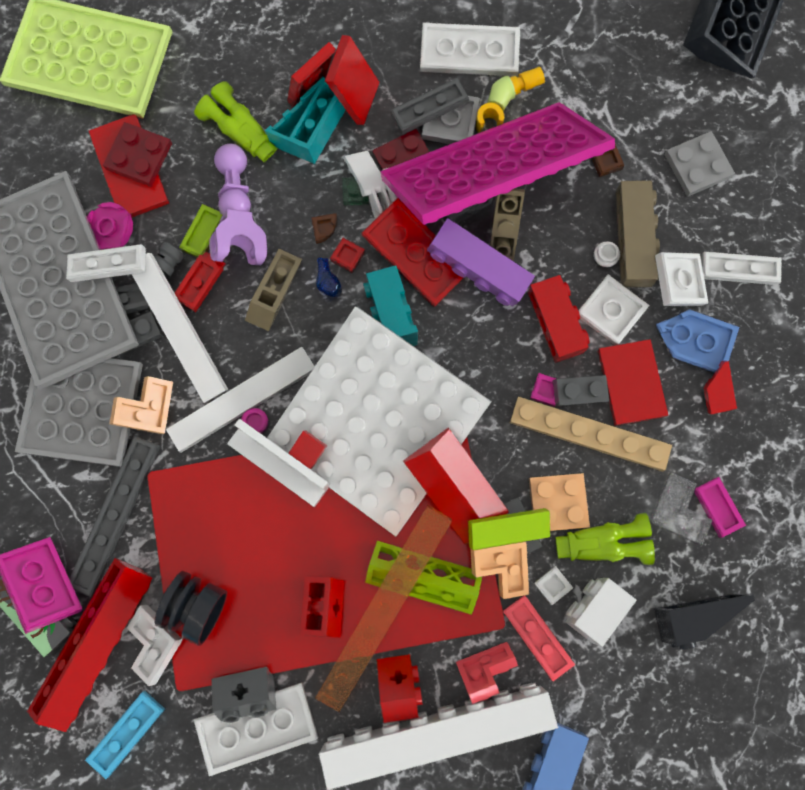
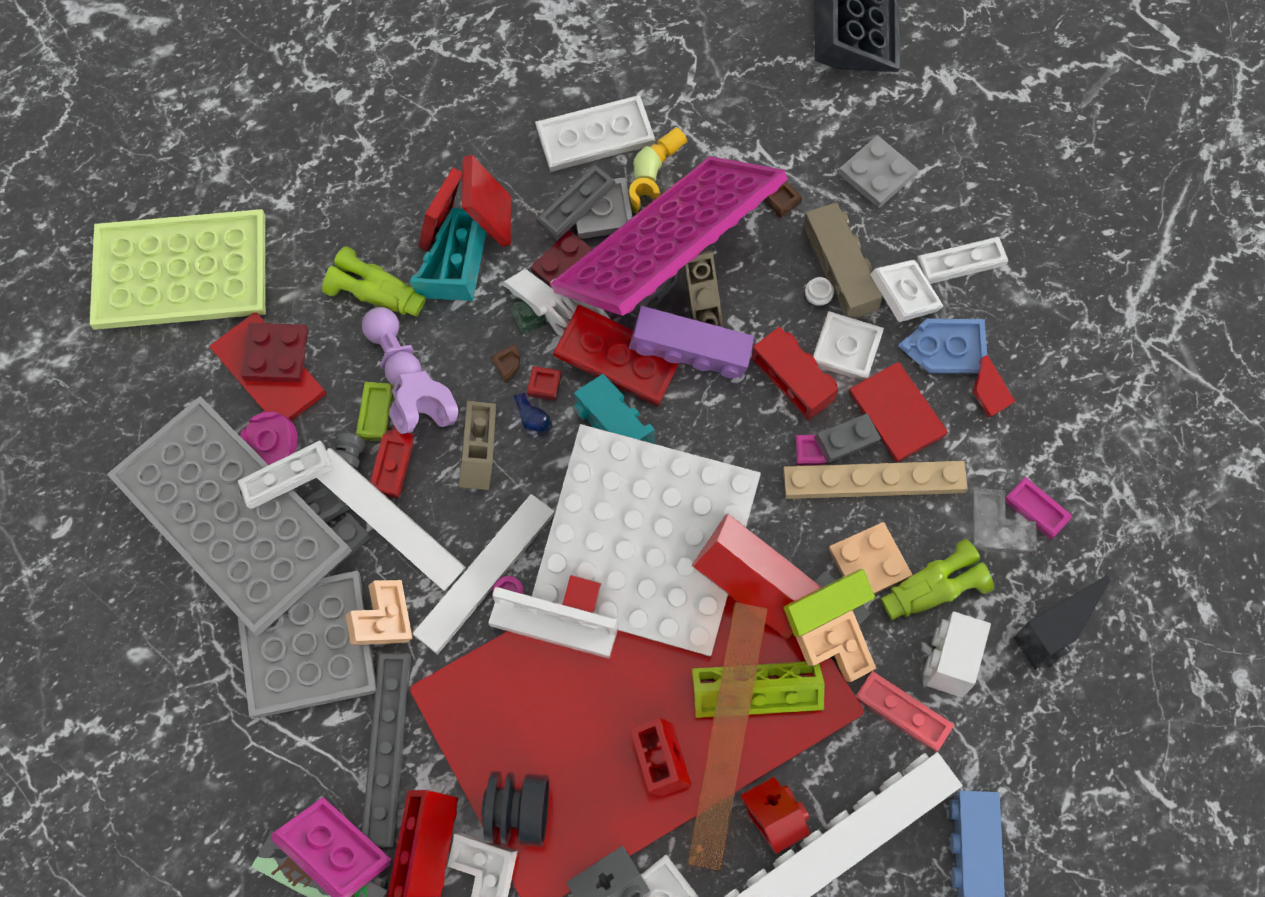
camera: 20 degrees left, 10 degrees down
coral plate [456,642,518,704] -> none
white tile [534,566,573,605] -> none

